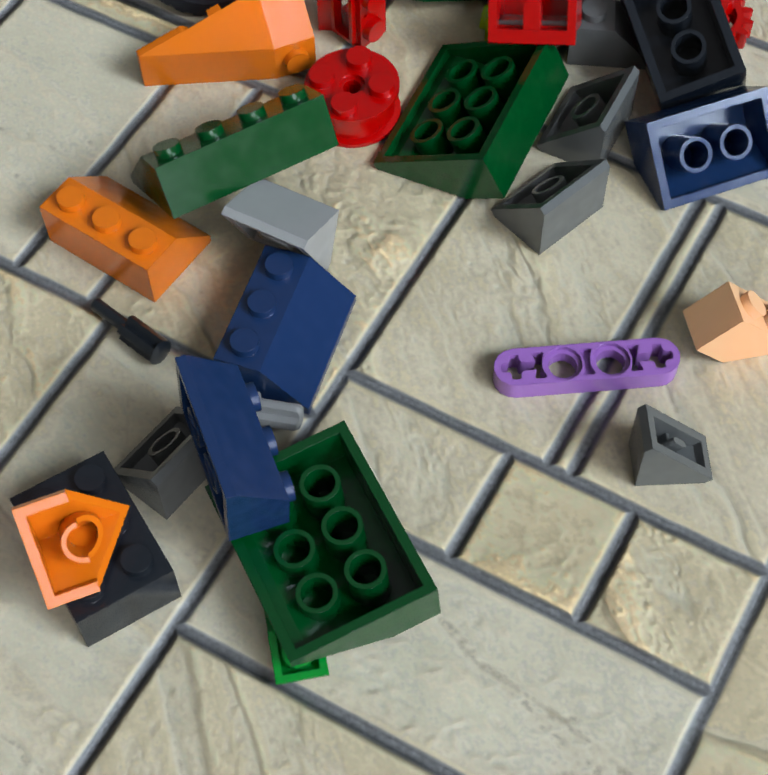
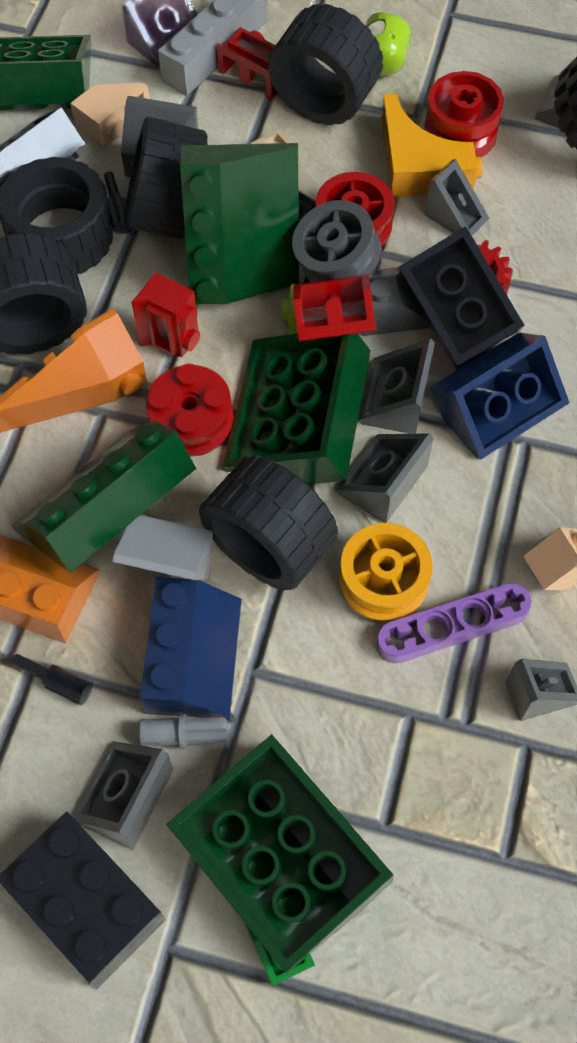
camera: 15 degrees left, 5 degrees up
orange slope [11,489,130,610] -> none
dark blue slope [175,355,296,541] -> none
none -> black tyre [199,455,338,590]
none -> light orange wheel [339,523,433,622]

